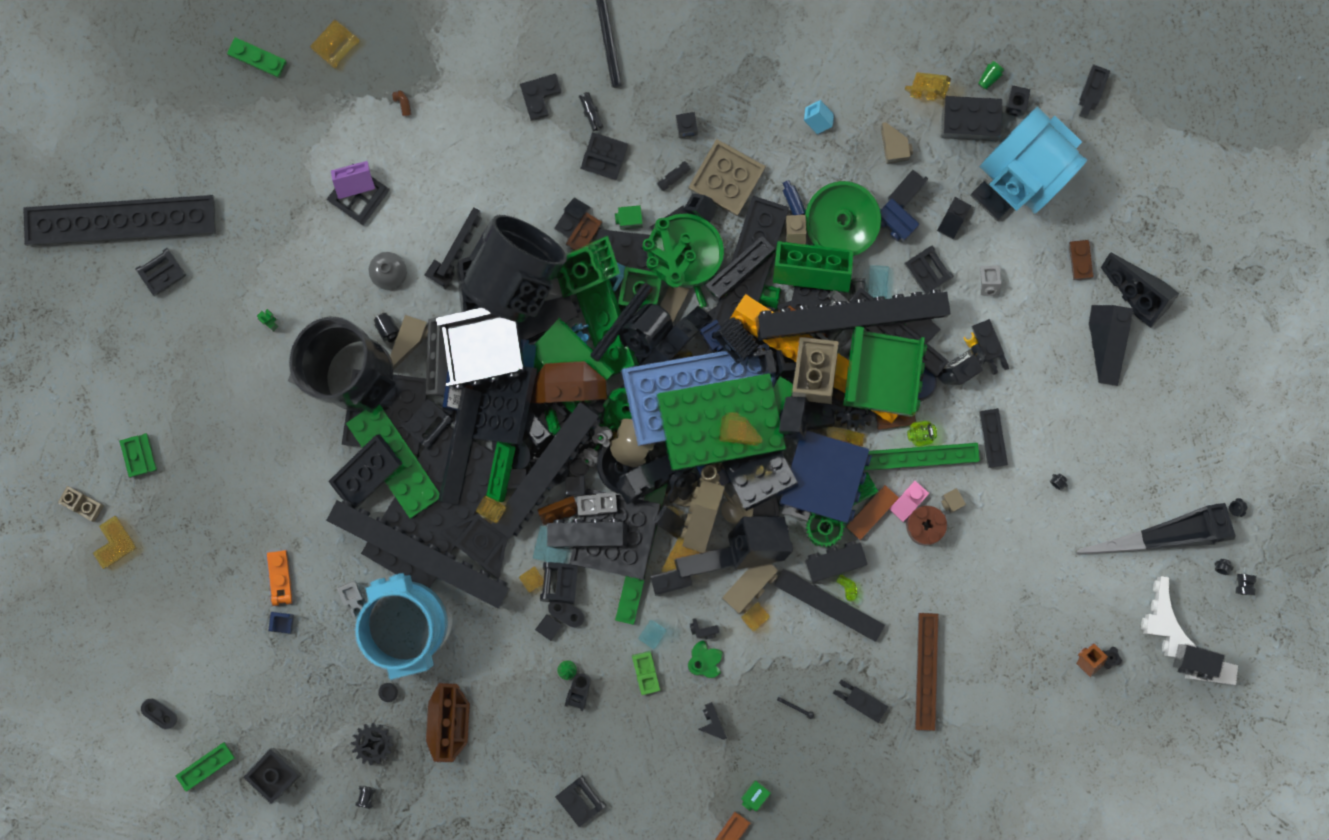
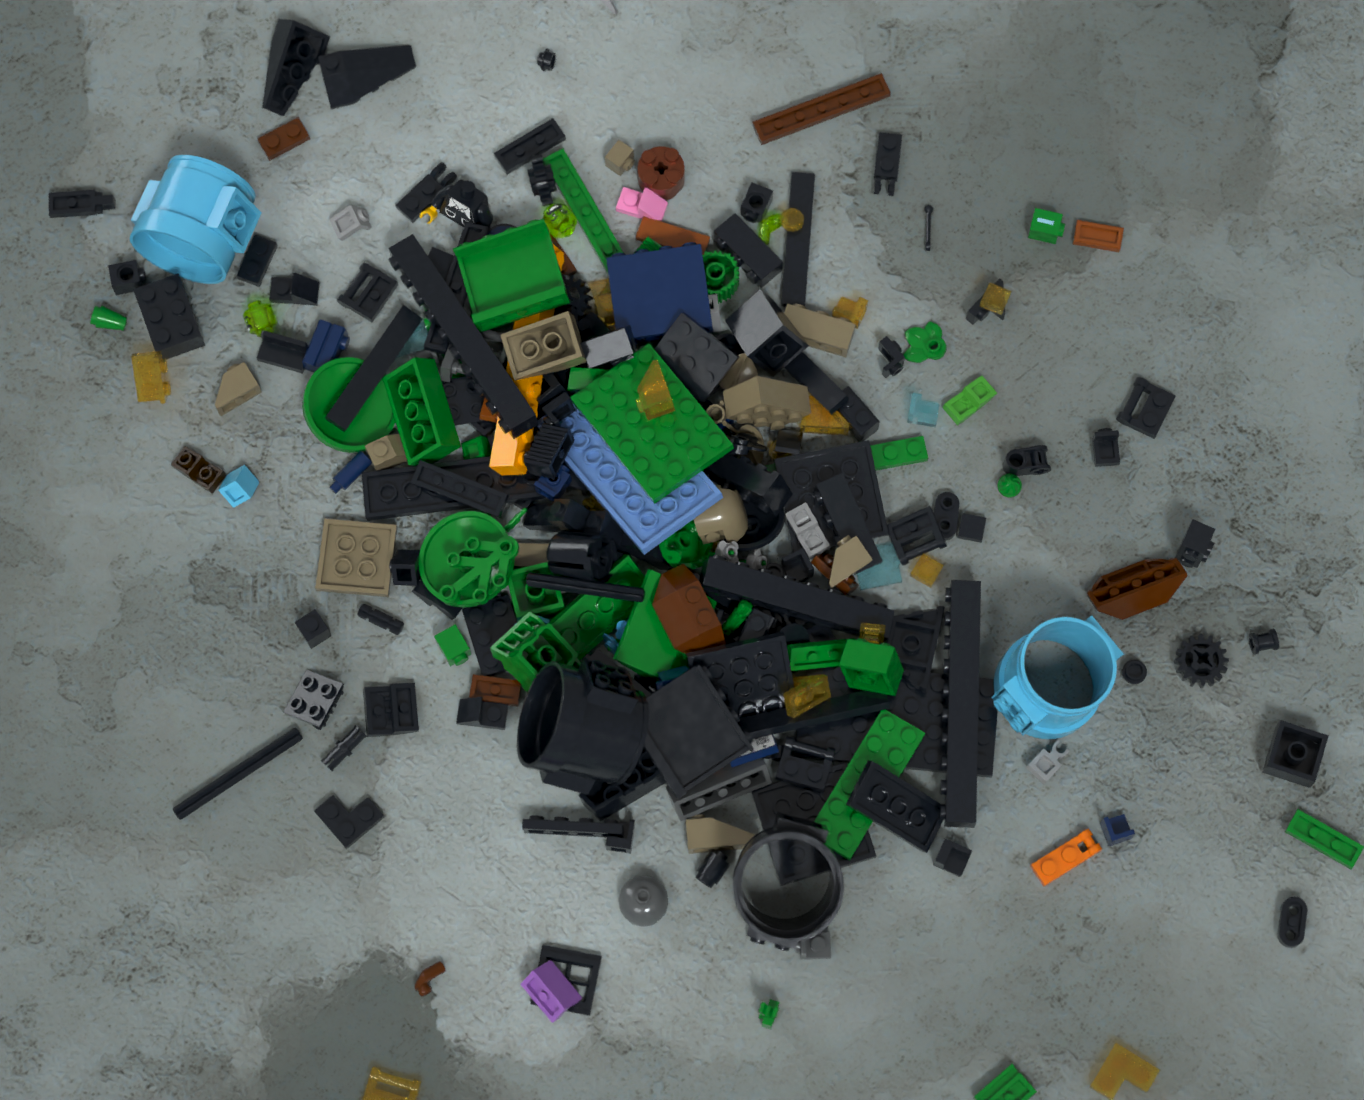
camera: 115 degrees left, 10 degrees down
none -> dark brown slope [171,446,226,494]
none -> clear neon green head [243,300,278,337]
none -> hinge [284,670,344,730]
none -> black tile [325,305,423,432]
none -> black gear [528,154,557,206]
none -> black brick [740,182,773,224]
none -> clear yellow plate [780,208,804,232]
none -> clear yellow slope [783,674,831,718]
none -> dark tan slope [828,535,873,588]
none -> green brick [839,639,904,696]
none -> black panel [933,839,972,877]
none -> clear yellow plate [980,282,1012,315]
none -> black bracket [1092,428,1120,467]
none -> black brick [1175,519,1215,568]

